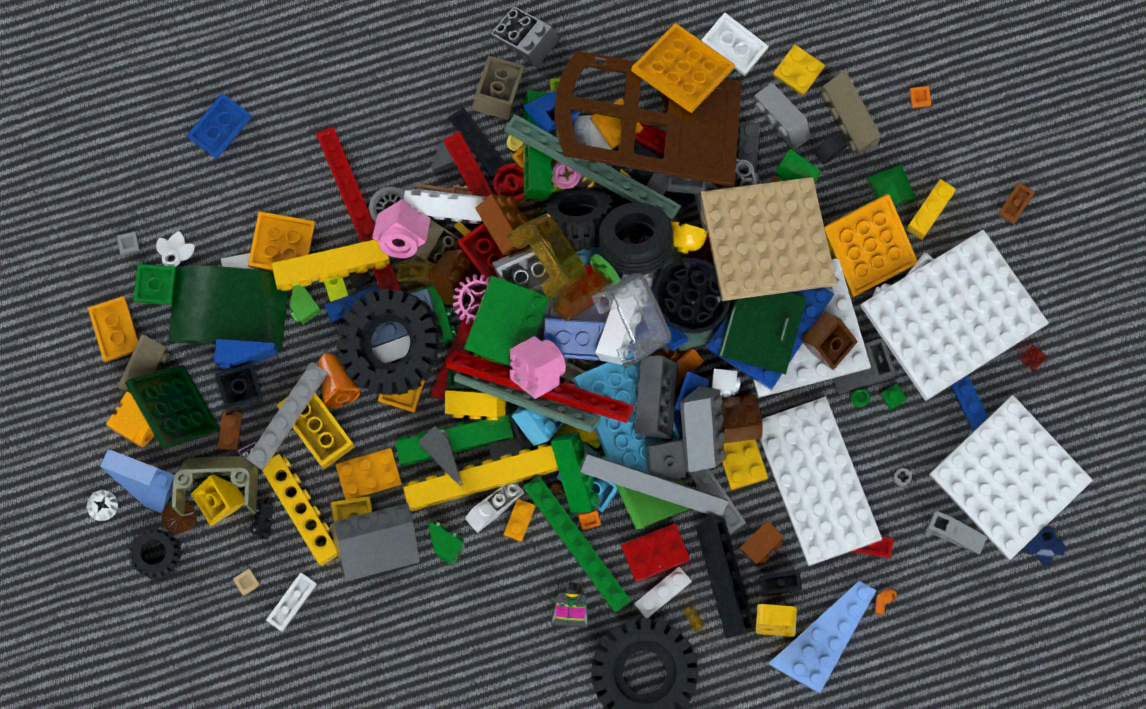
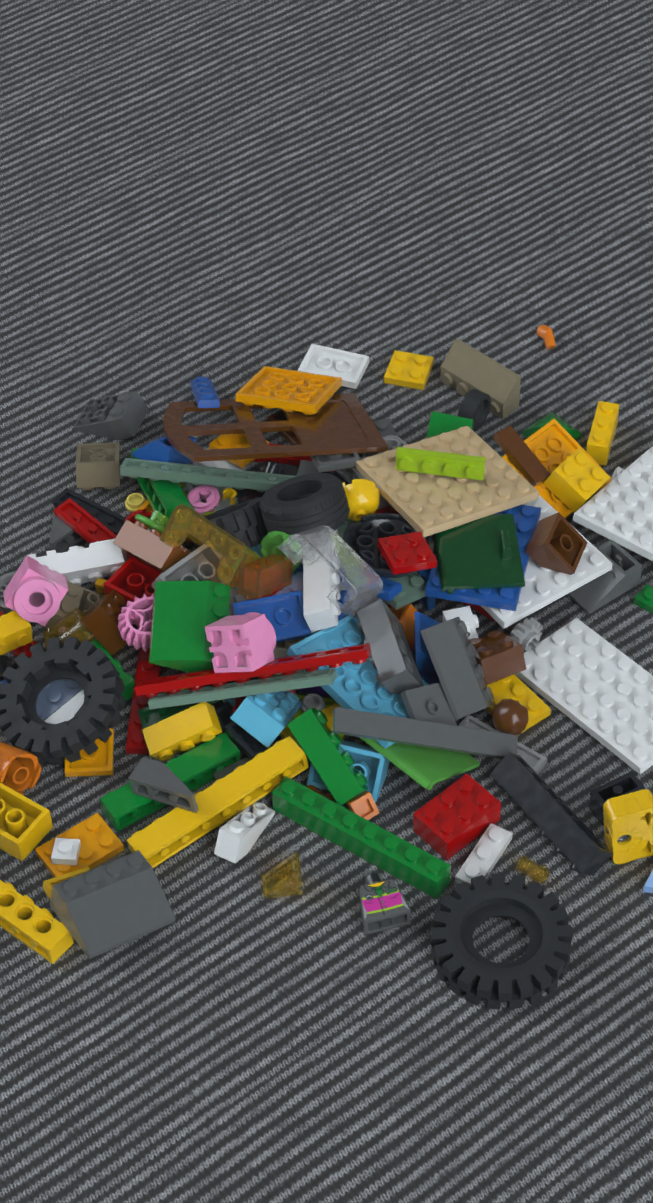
camera: 20 degrees left, 30 degrees down
white plate [266,573,317,632] -> none
green slope [429,522,465,567] -> none
light orange plate [503,499,536,542] -> none
dark orange brick [739,521,784,567] -> none
light grey wedge [754,83,811,151] -> none
green plate [851,388,870,408] -> none
orange plate [909,86,931,108] -> none
none -> white plate [51,838,81,865]
none -> bright green piece [135,510,174,539]
none -> blue plate [190,376,220,408]
none -> clear yellow slope [262,852,303,898]
none -> red plate [377,531,437,575]
none -> lime plate [396,447,486,481]
none -> reddish brown hair [491,698,528,735]
none -> reddish brown tile [493,425,551,487]
none -> light grey gear [510,617,543,653]
none -> orange arm [537,324,556,349]
none -> yellow brick [543,448,610,513]

